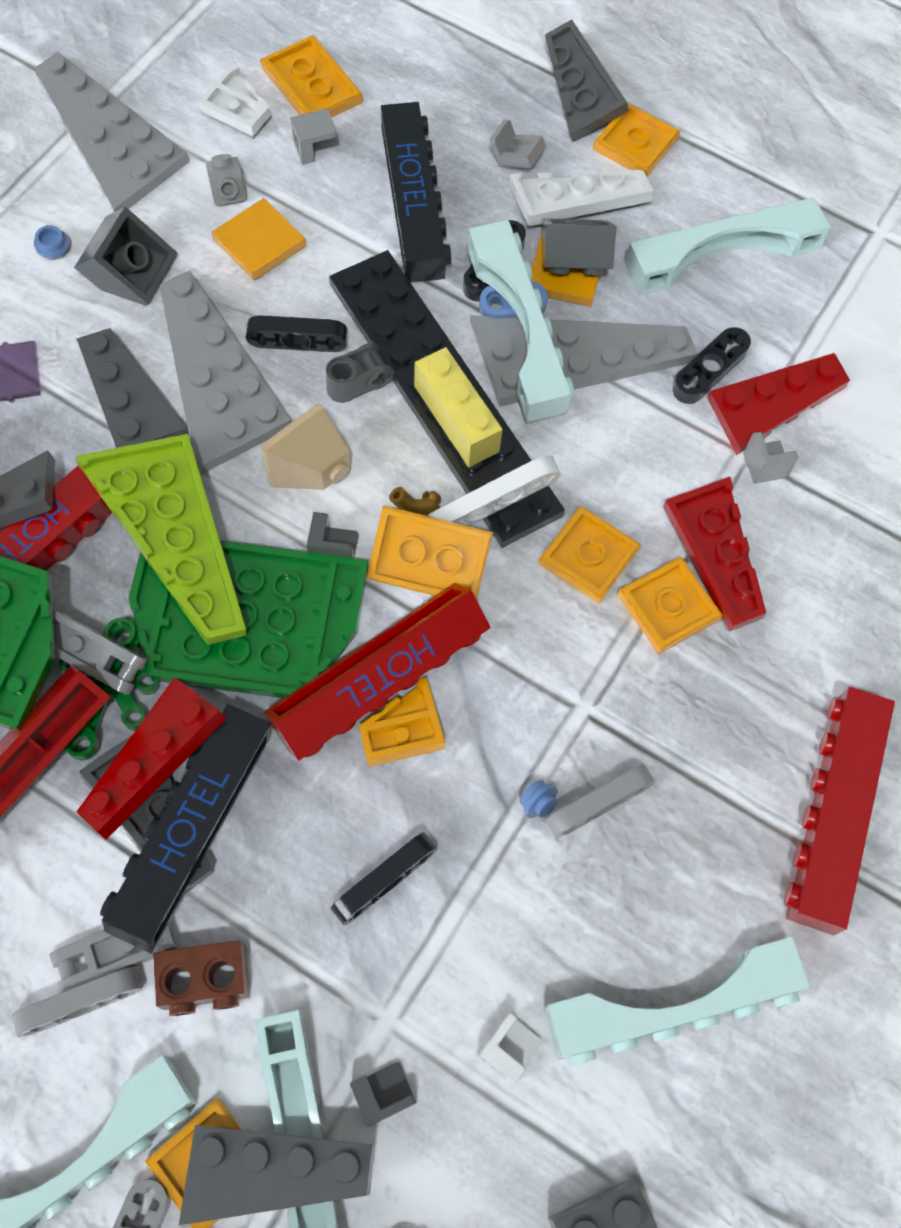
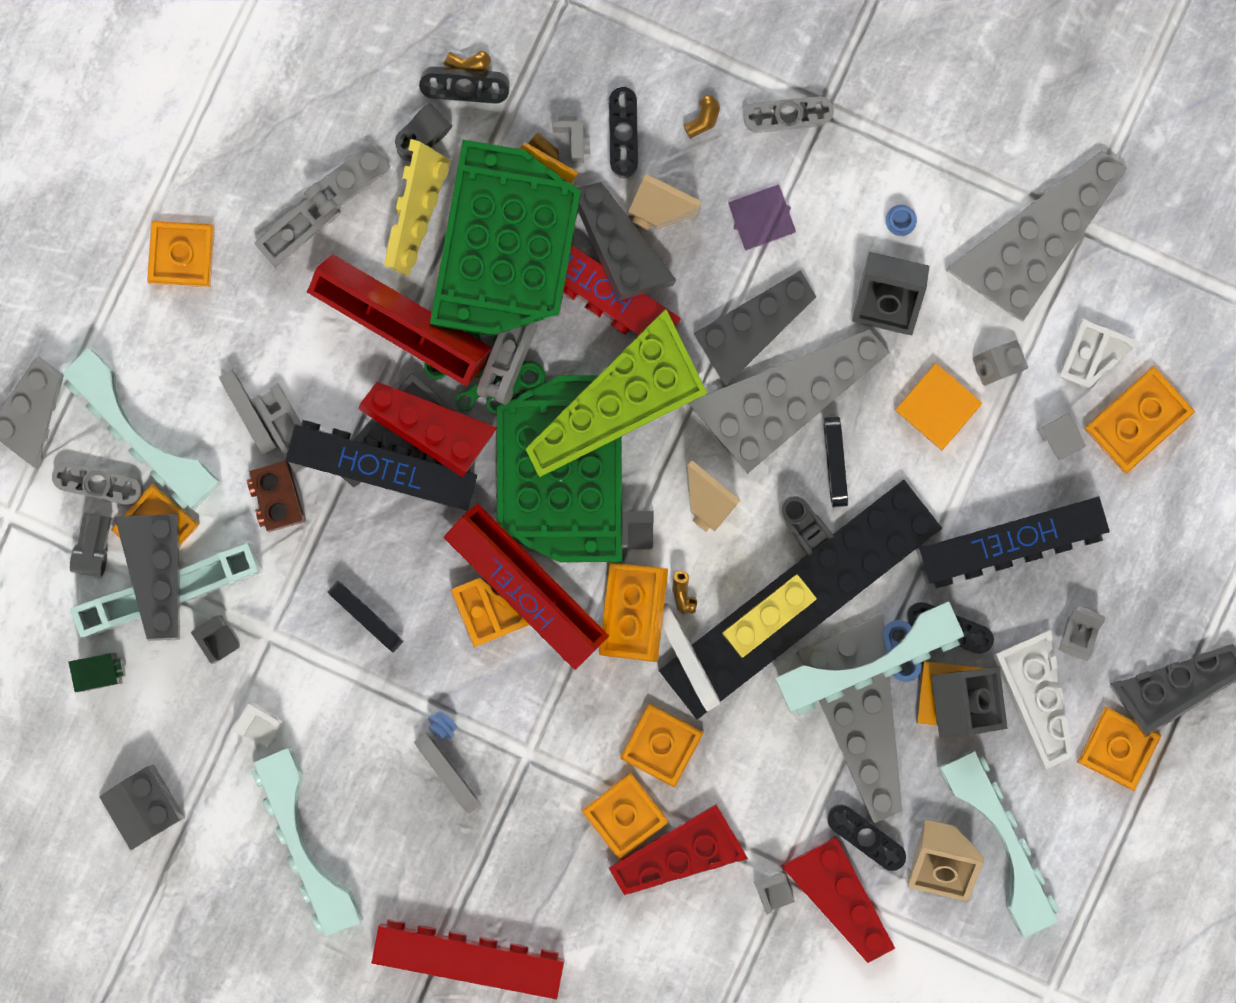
camera: 85 degrees right, 20 degrees up
none -> tan slope [907,819,984,902]

